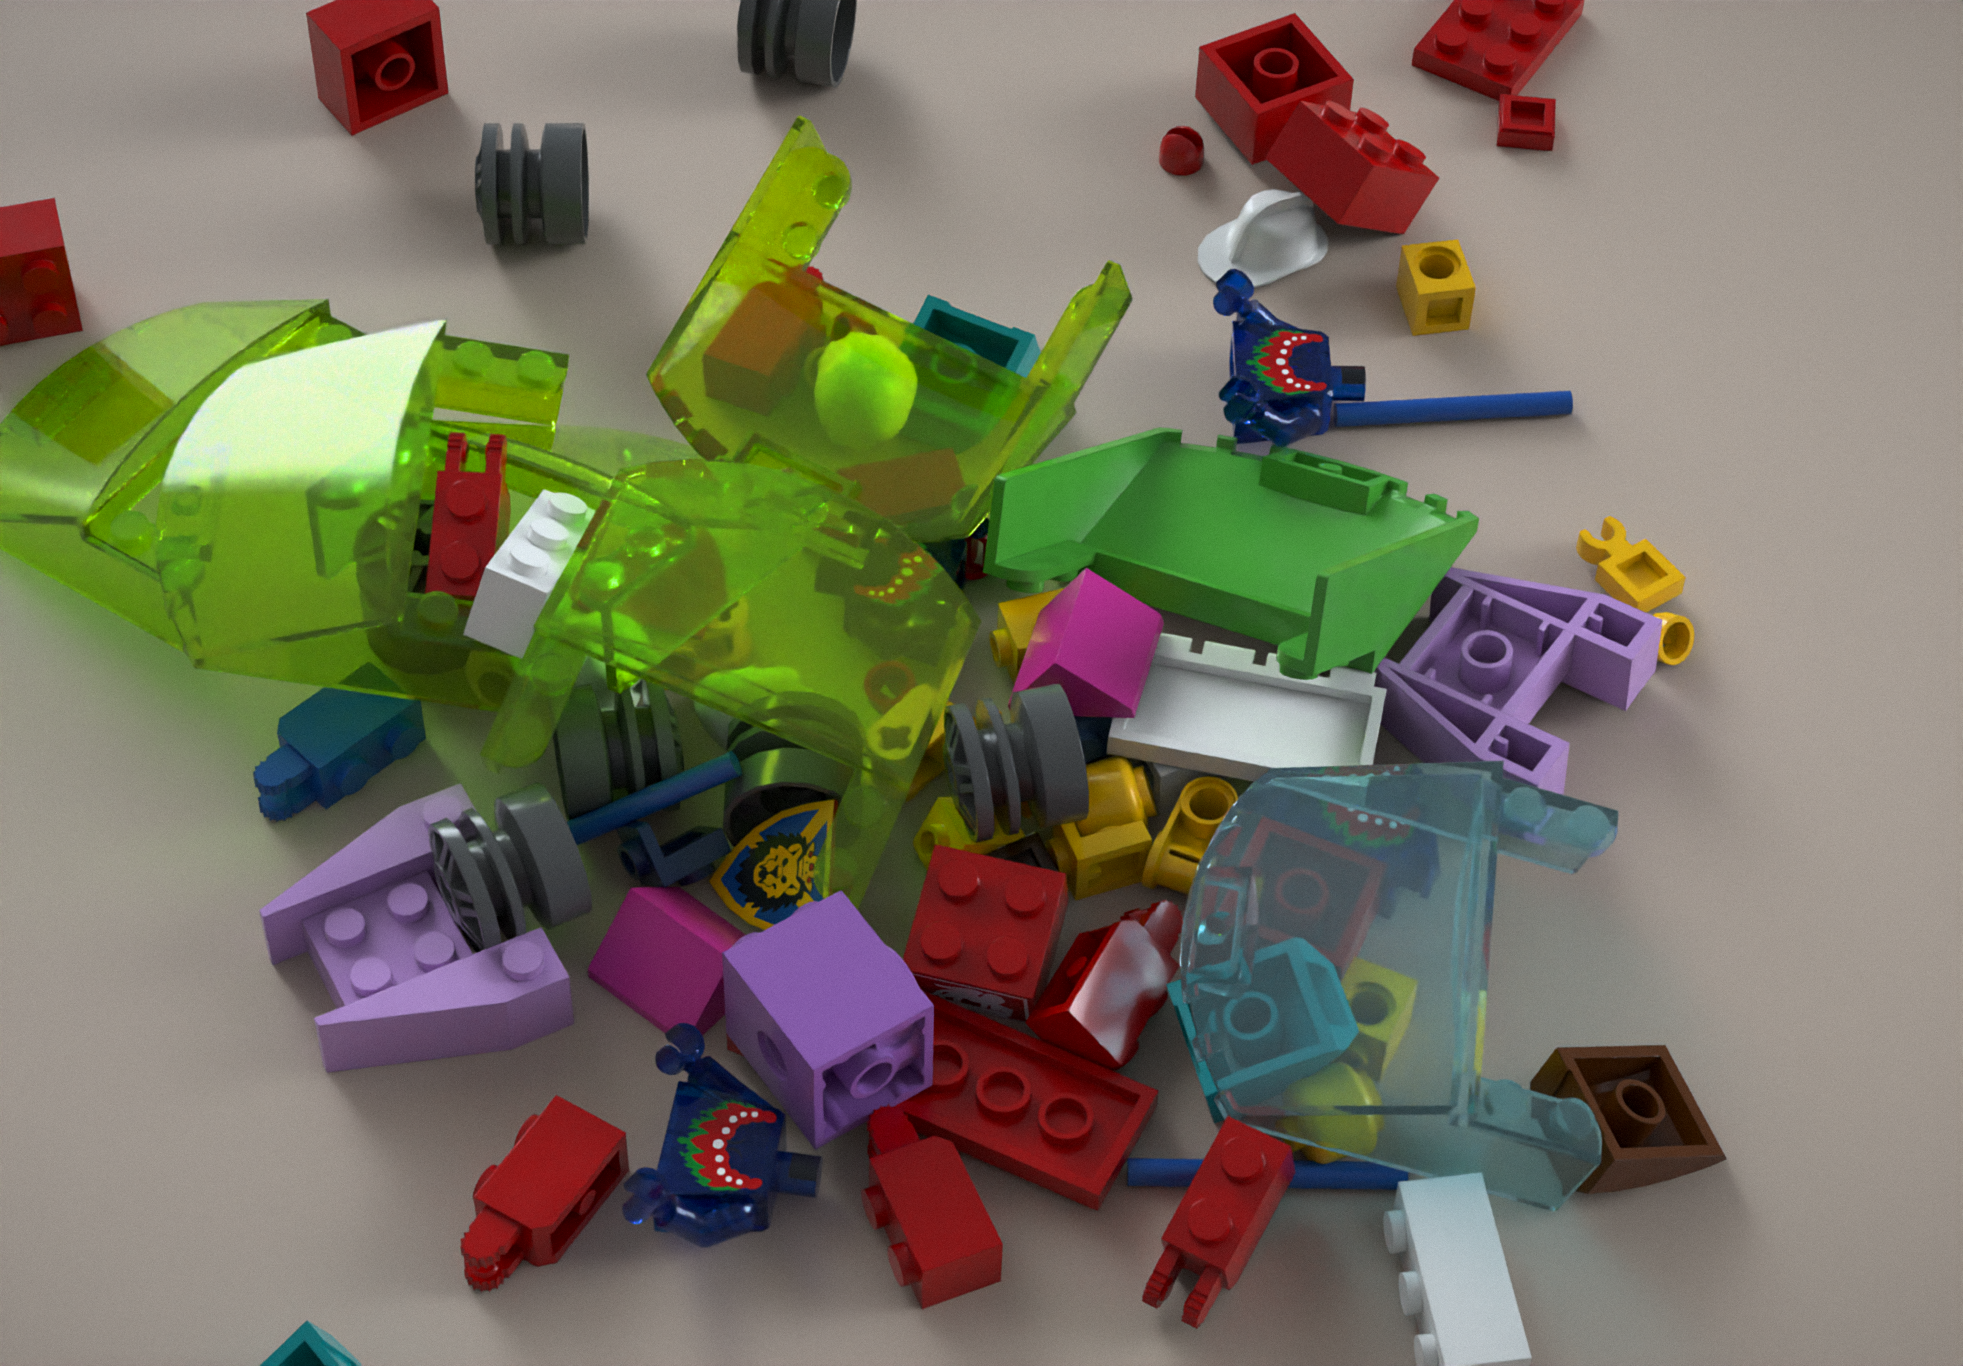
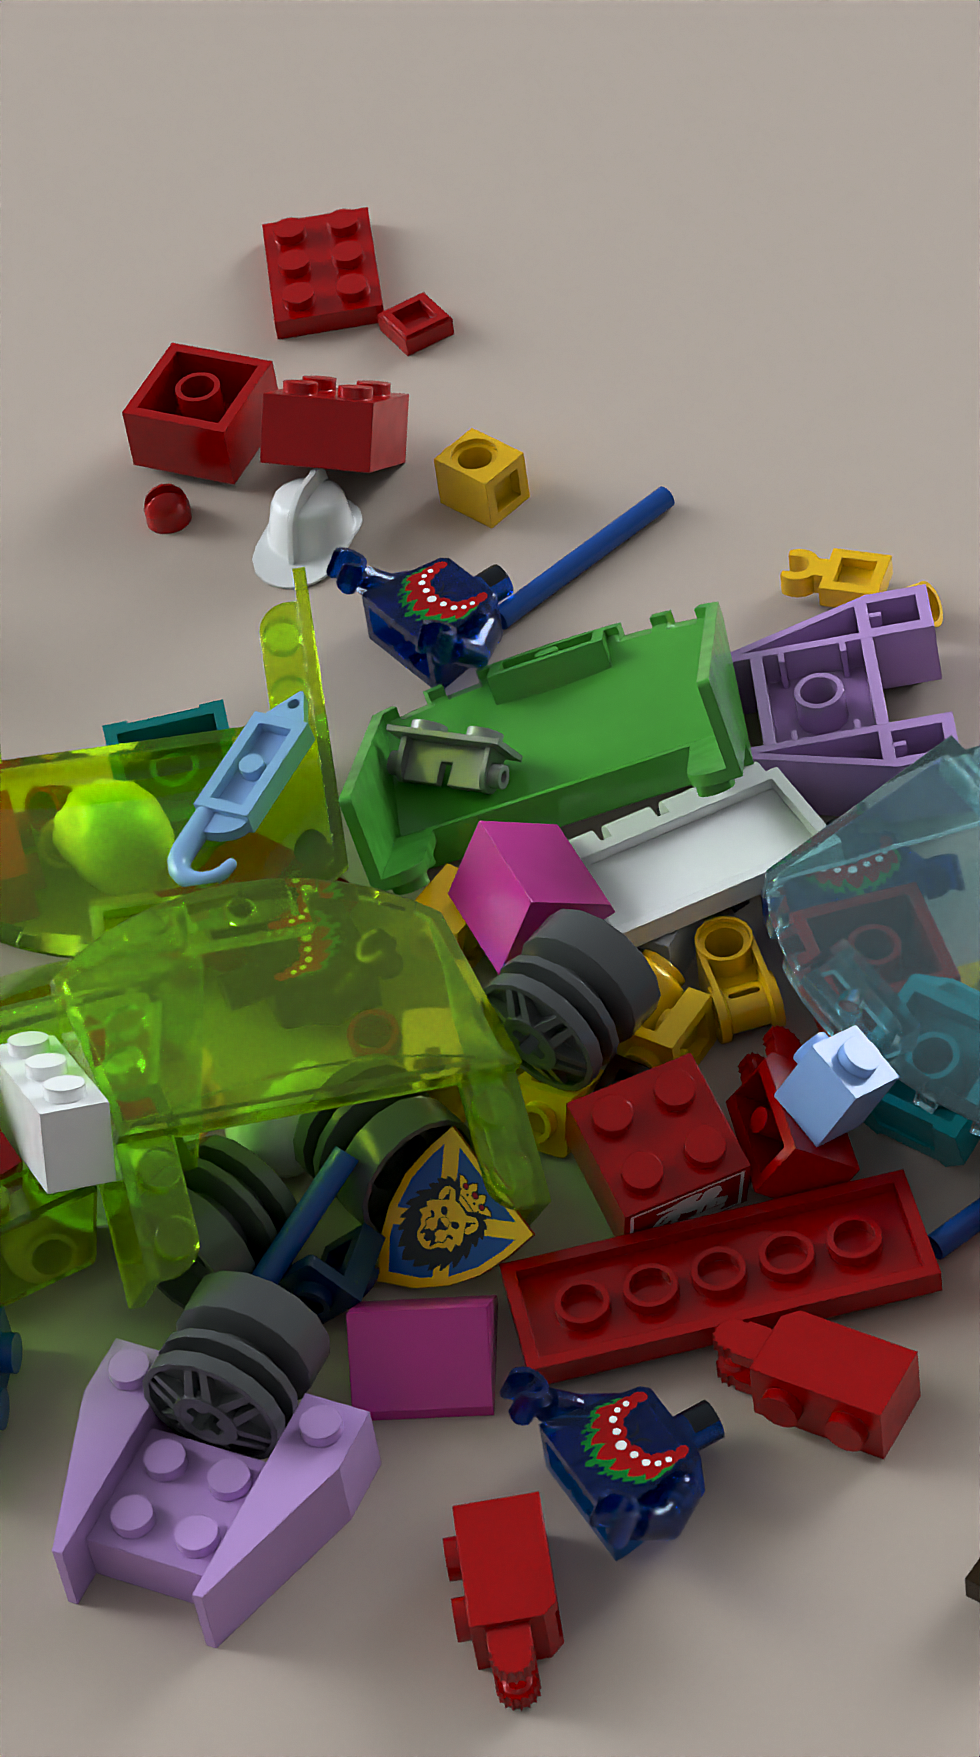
camera: 30 degrees left, 5 degrees down
medium lavender brick [722,890,934,1150] -> none
none -> light blue plate [167,691,315,890]
none -> light grey hinge [386,719,523,794]
none -> light blue brick [774,1025,900,1147]

